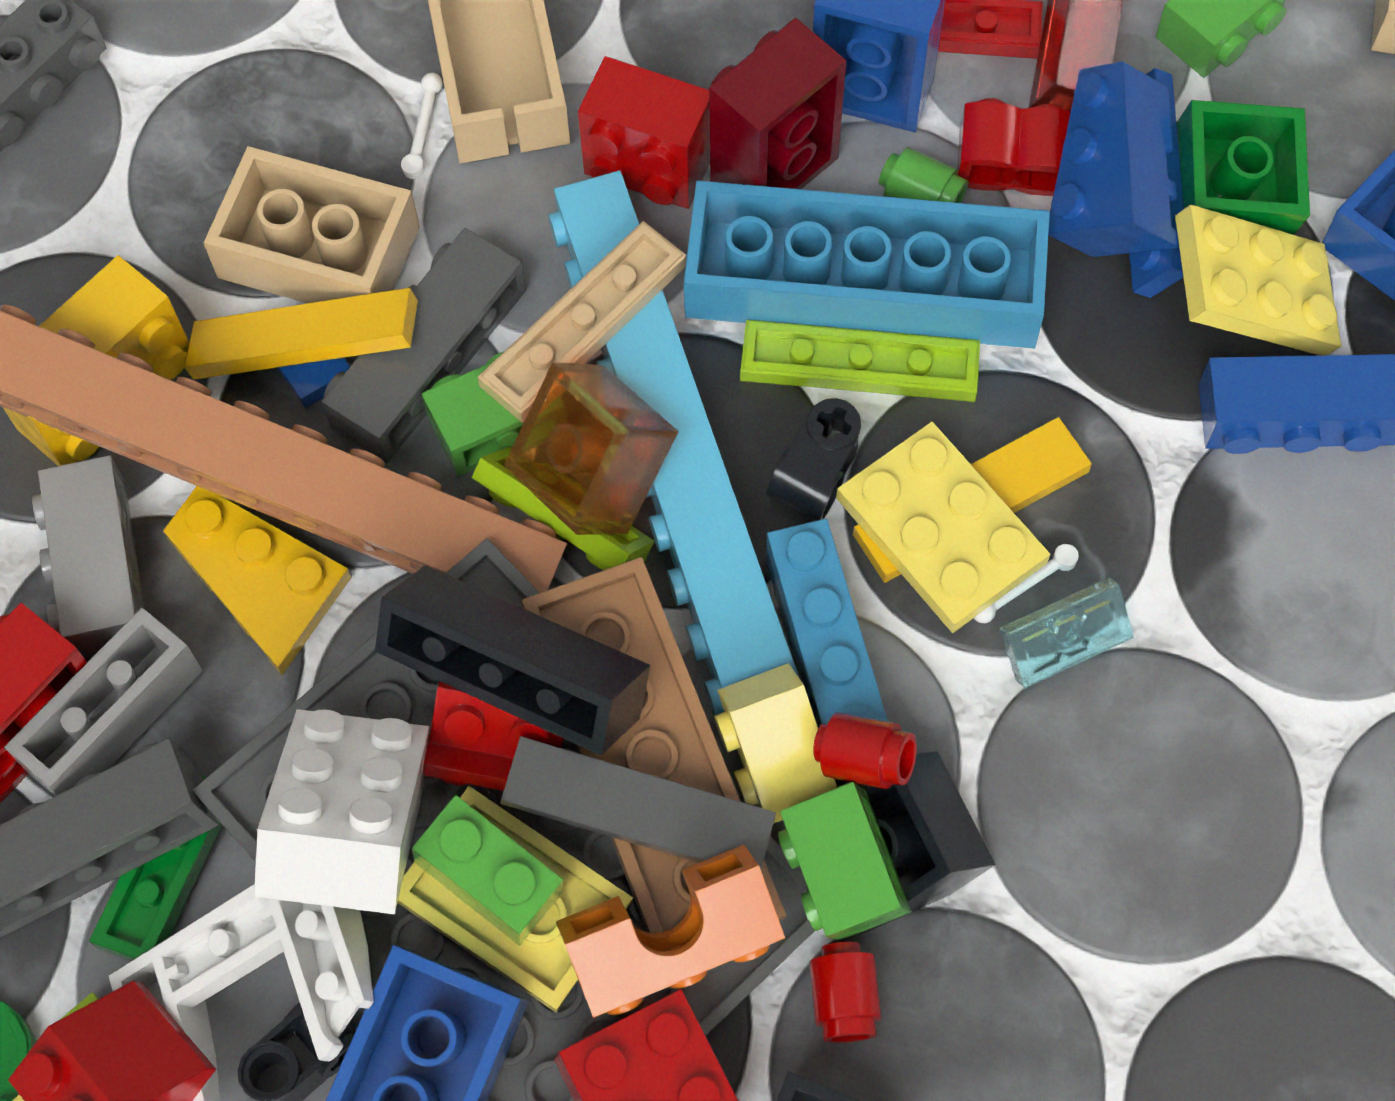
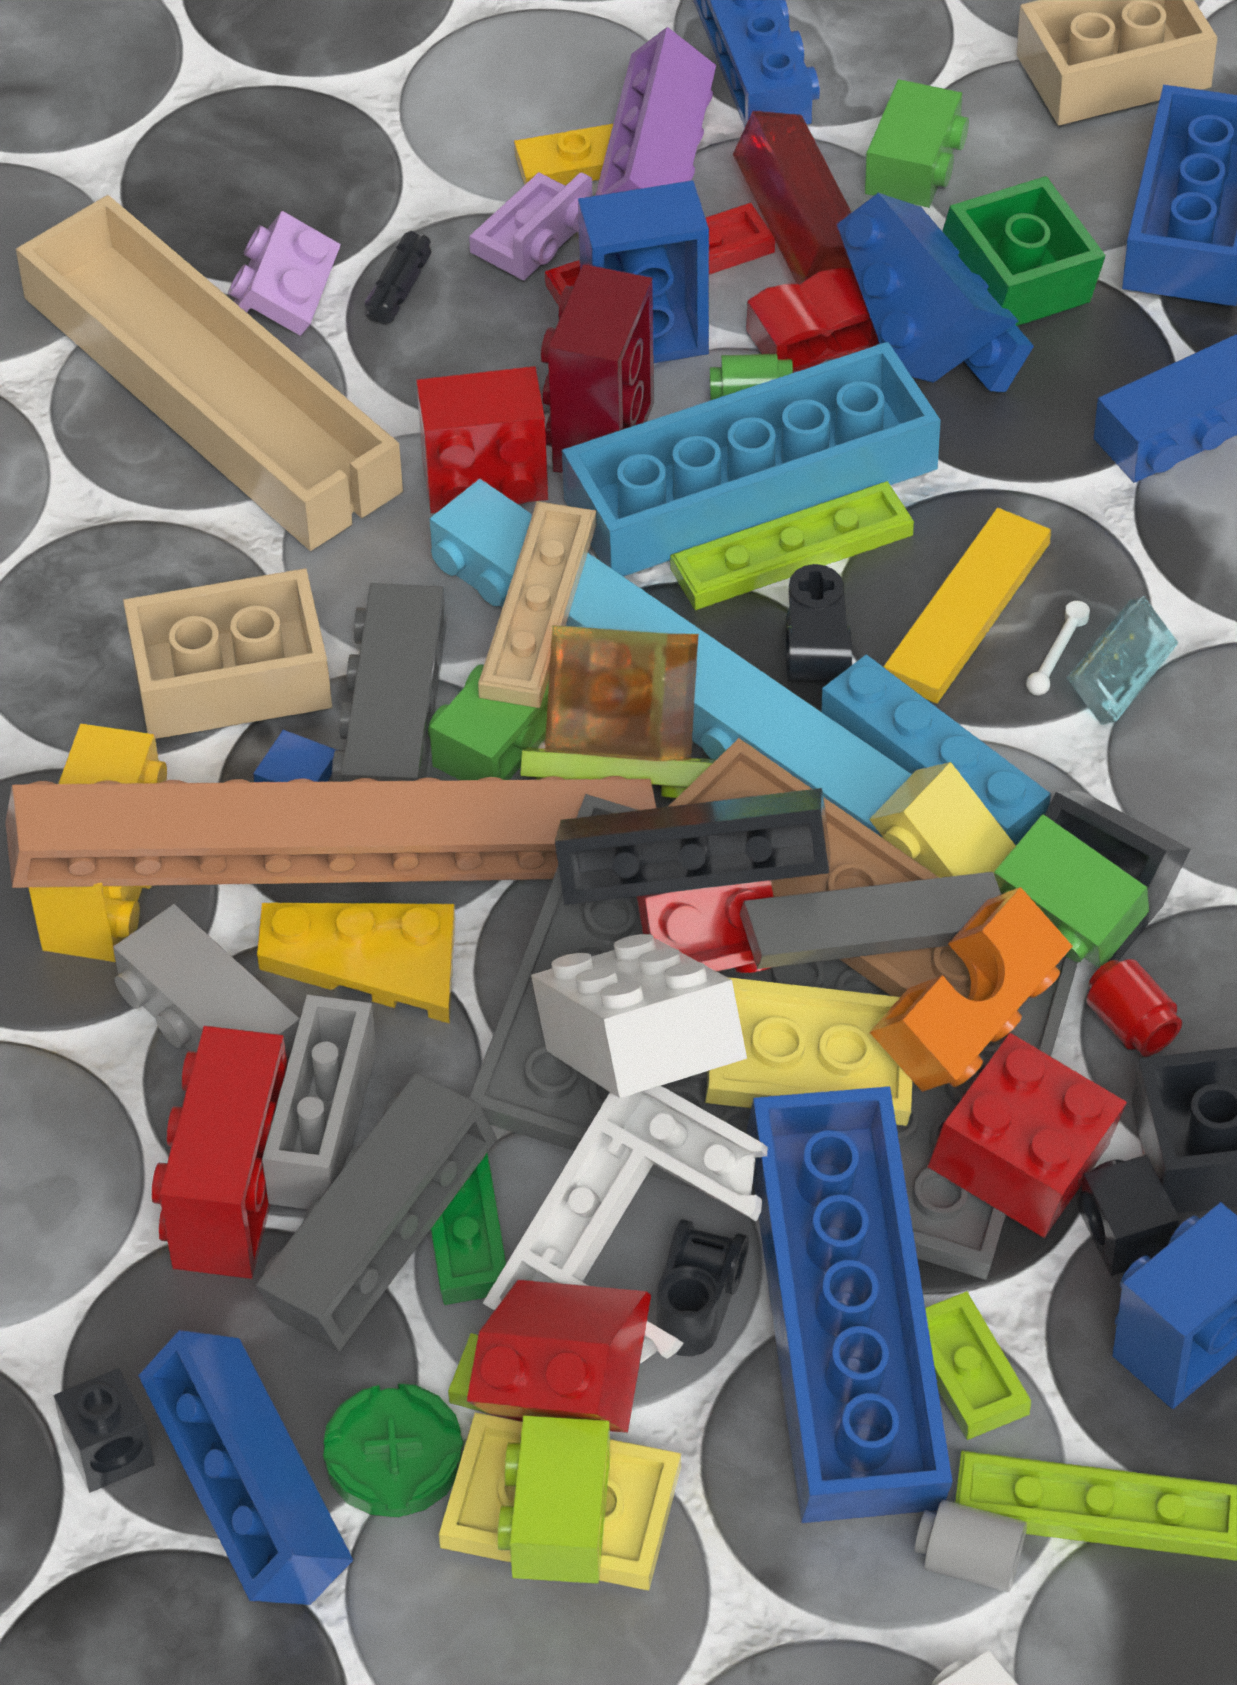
camera: 30 degrees left, 15 degrees down
yellow tile [184,288,418,380] -> none
white hinge [401,72,443,179] -> none
bright green brick [412,795,563,946] -> none
red brick [813,712,917,789] -> none
light yellow plate [836,422,1050,633] -> none
light yellow plate [1175,205,1342,356] -> none

